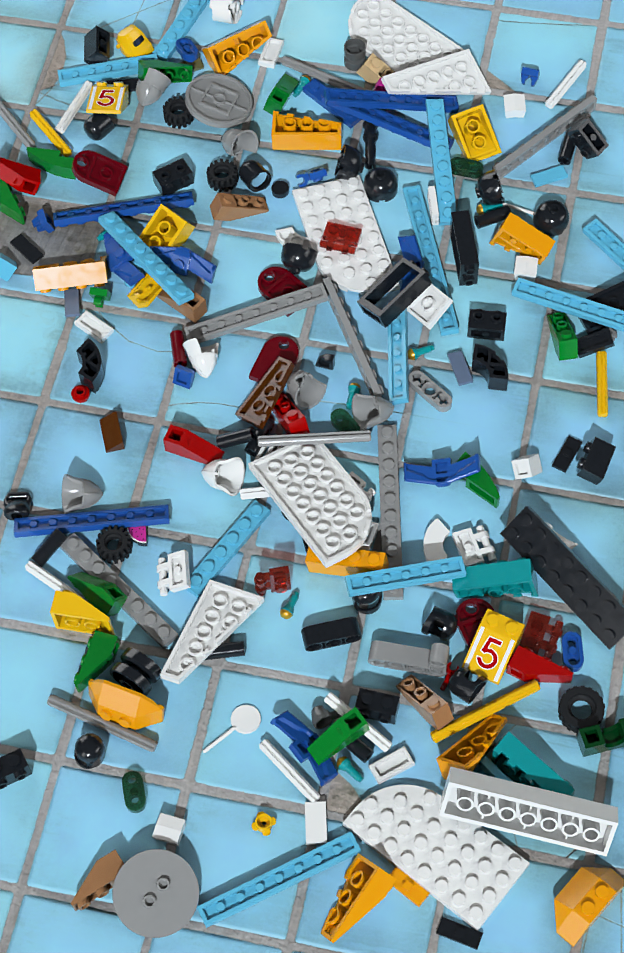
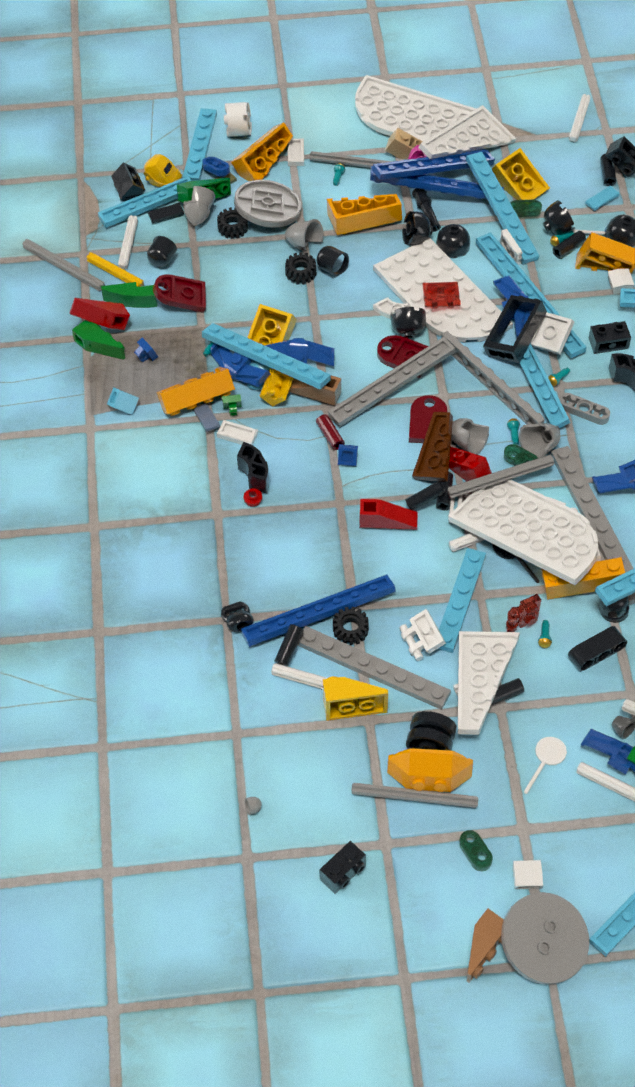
camera: 20 degrees left, 5 degrees down
black piece [10,234,44,264] -> none
blue plate [53,191,194,227] -> none
light grey helmet [62,474,103,514] -> none
green slope [67,572,128,617] -> none
green slope [74,630,120,693] -> none
black helmet [74,733,105,769] -> none
yellow slope [86,81,129,114] -> none
reddish brown slope [99,411,125,453] -> none
dark pink tile [126,526,147,546] -> none
black brick [152,158,194,196] -> none
white helmet [182,338,219,378] -> none
white helmet [201,457,245,496] -> none
medium nougat slope [210,193,269,221] -> none
yellow plate [251,811,276,836] -> none
green slope [263,73,299,115] -> none
black tile [271,181,289,198] -> none
blue plate [295,167,327,187] -> none
blue plate [303,78,361,128] -> none
black tile [315,354,335,370] -> none
dark grey wheel [344,38,366,71] -> none
sand blue piece [447,351,473,386] -> none
black window [450,210,479,286] -> none
light grey plate [492,94,597,180] -> none
white piece [503,94,526,118] -> none
blue tile [521,67,540,87] -> none

